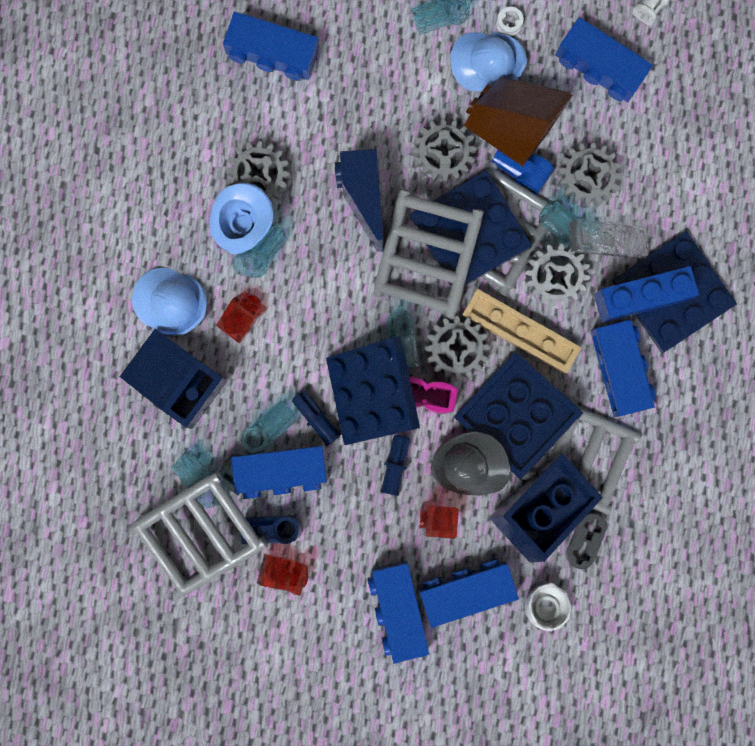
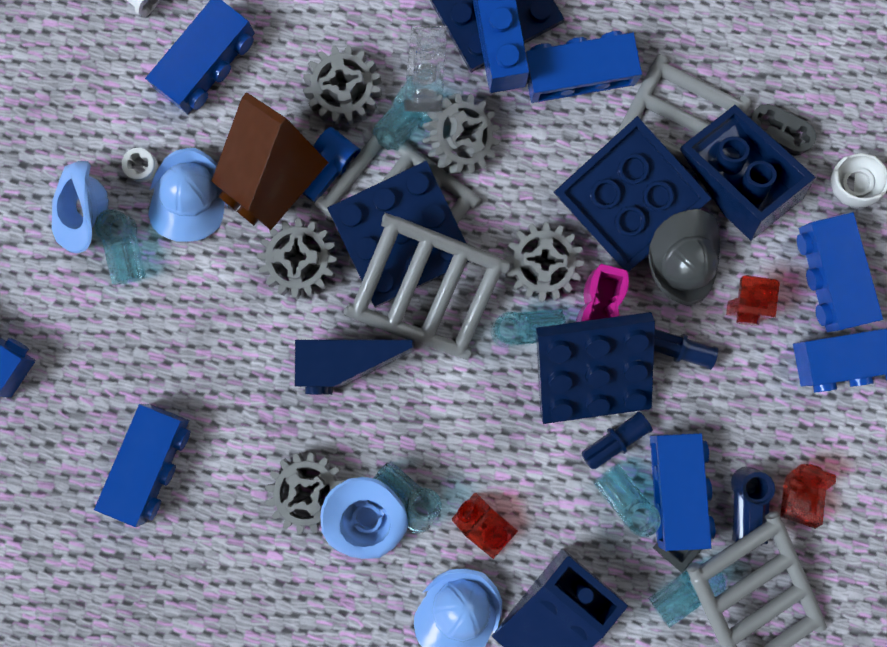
camera: 85 degrees left, 0 degrees up
tan plate [462,289,582,374] -> none

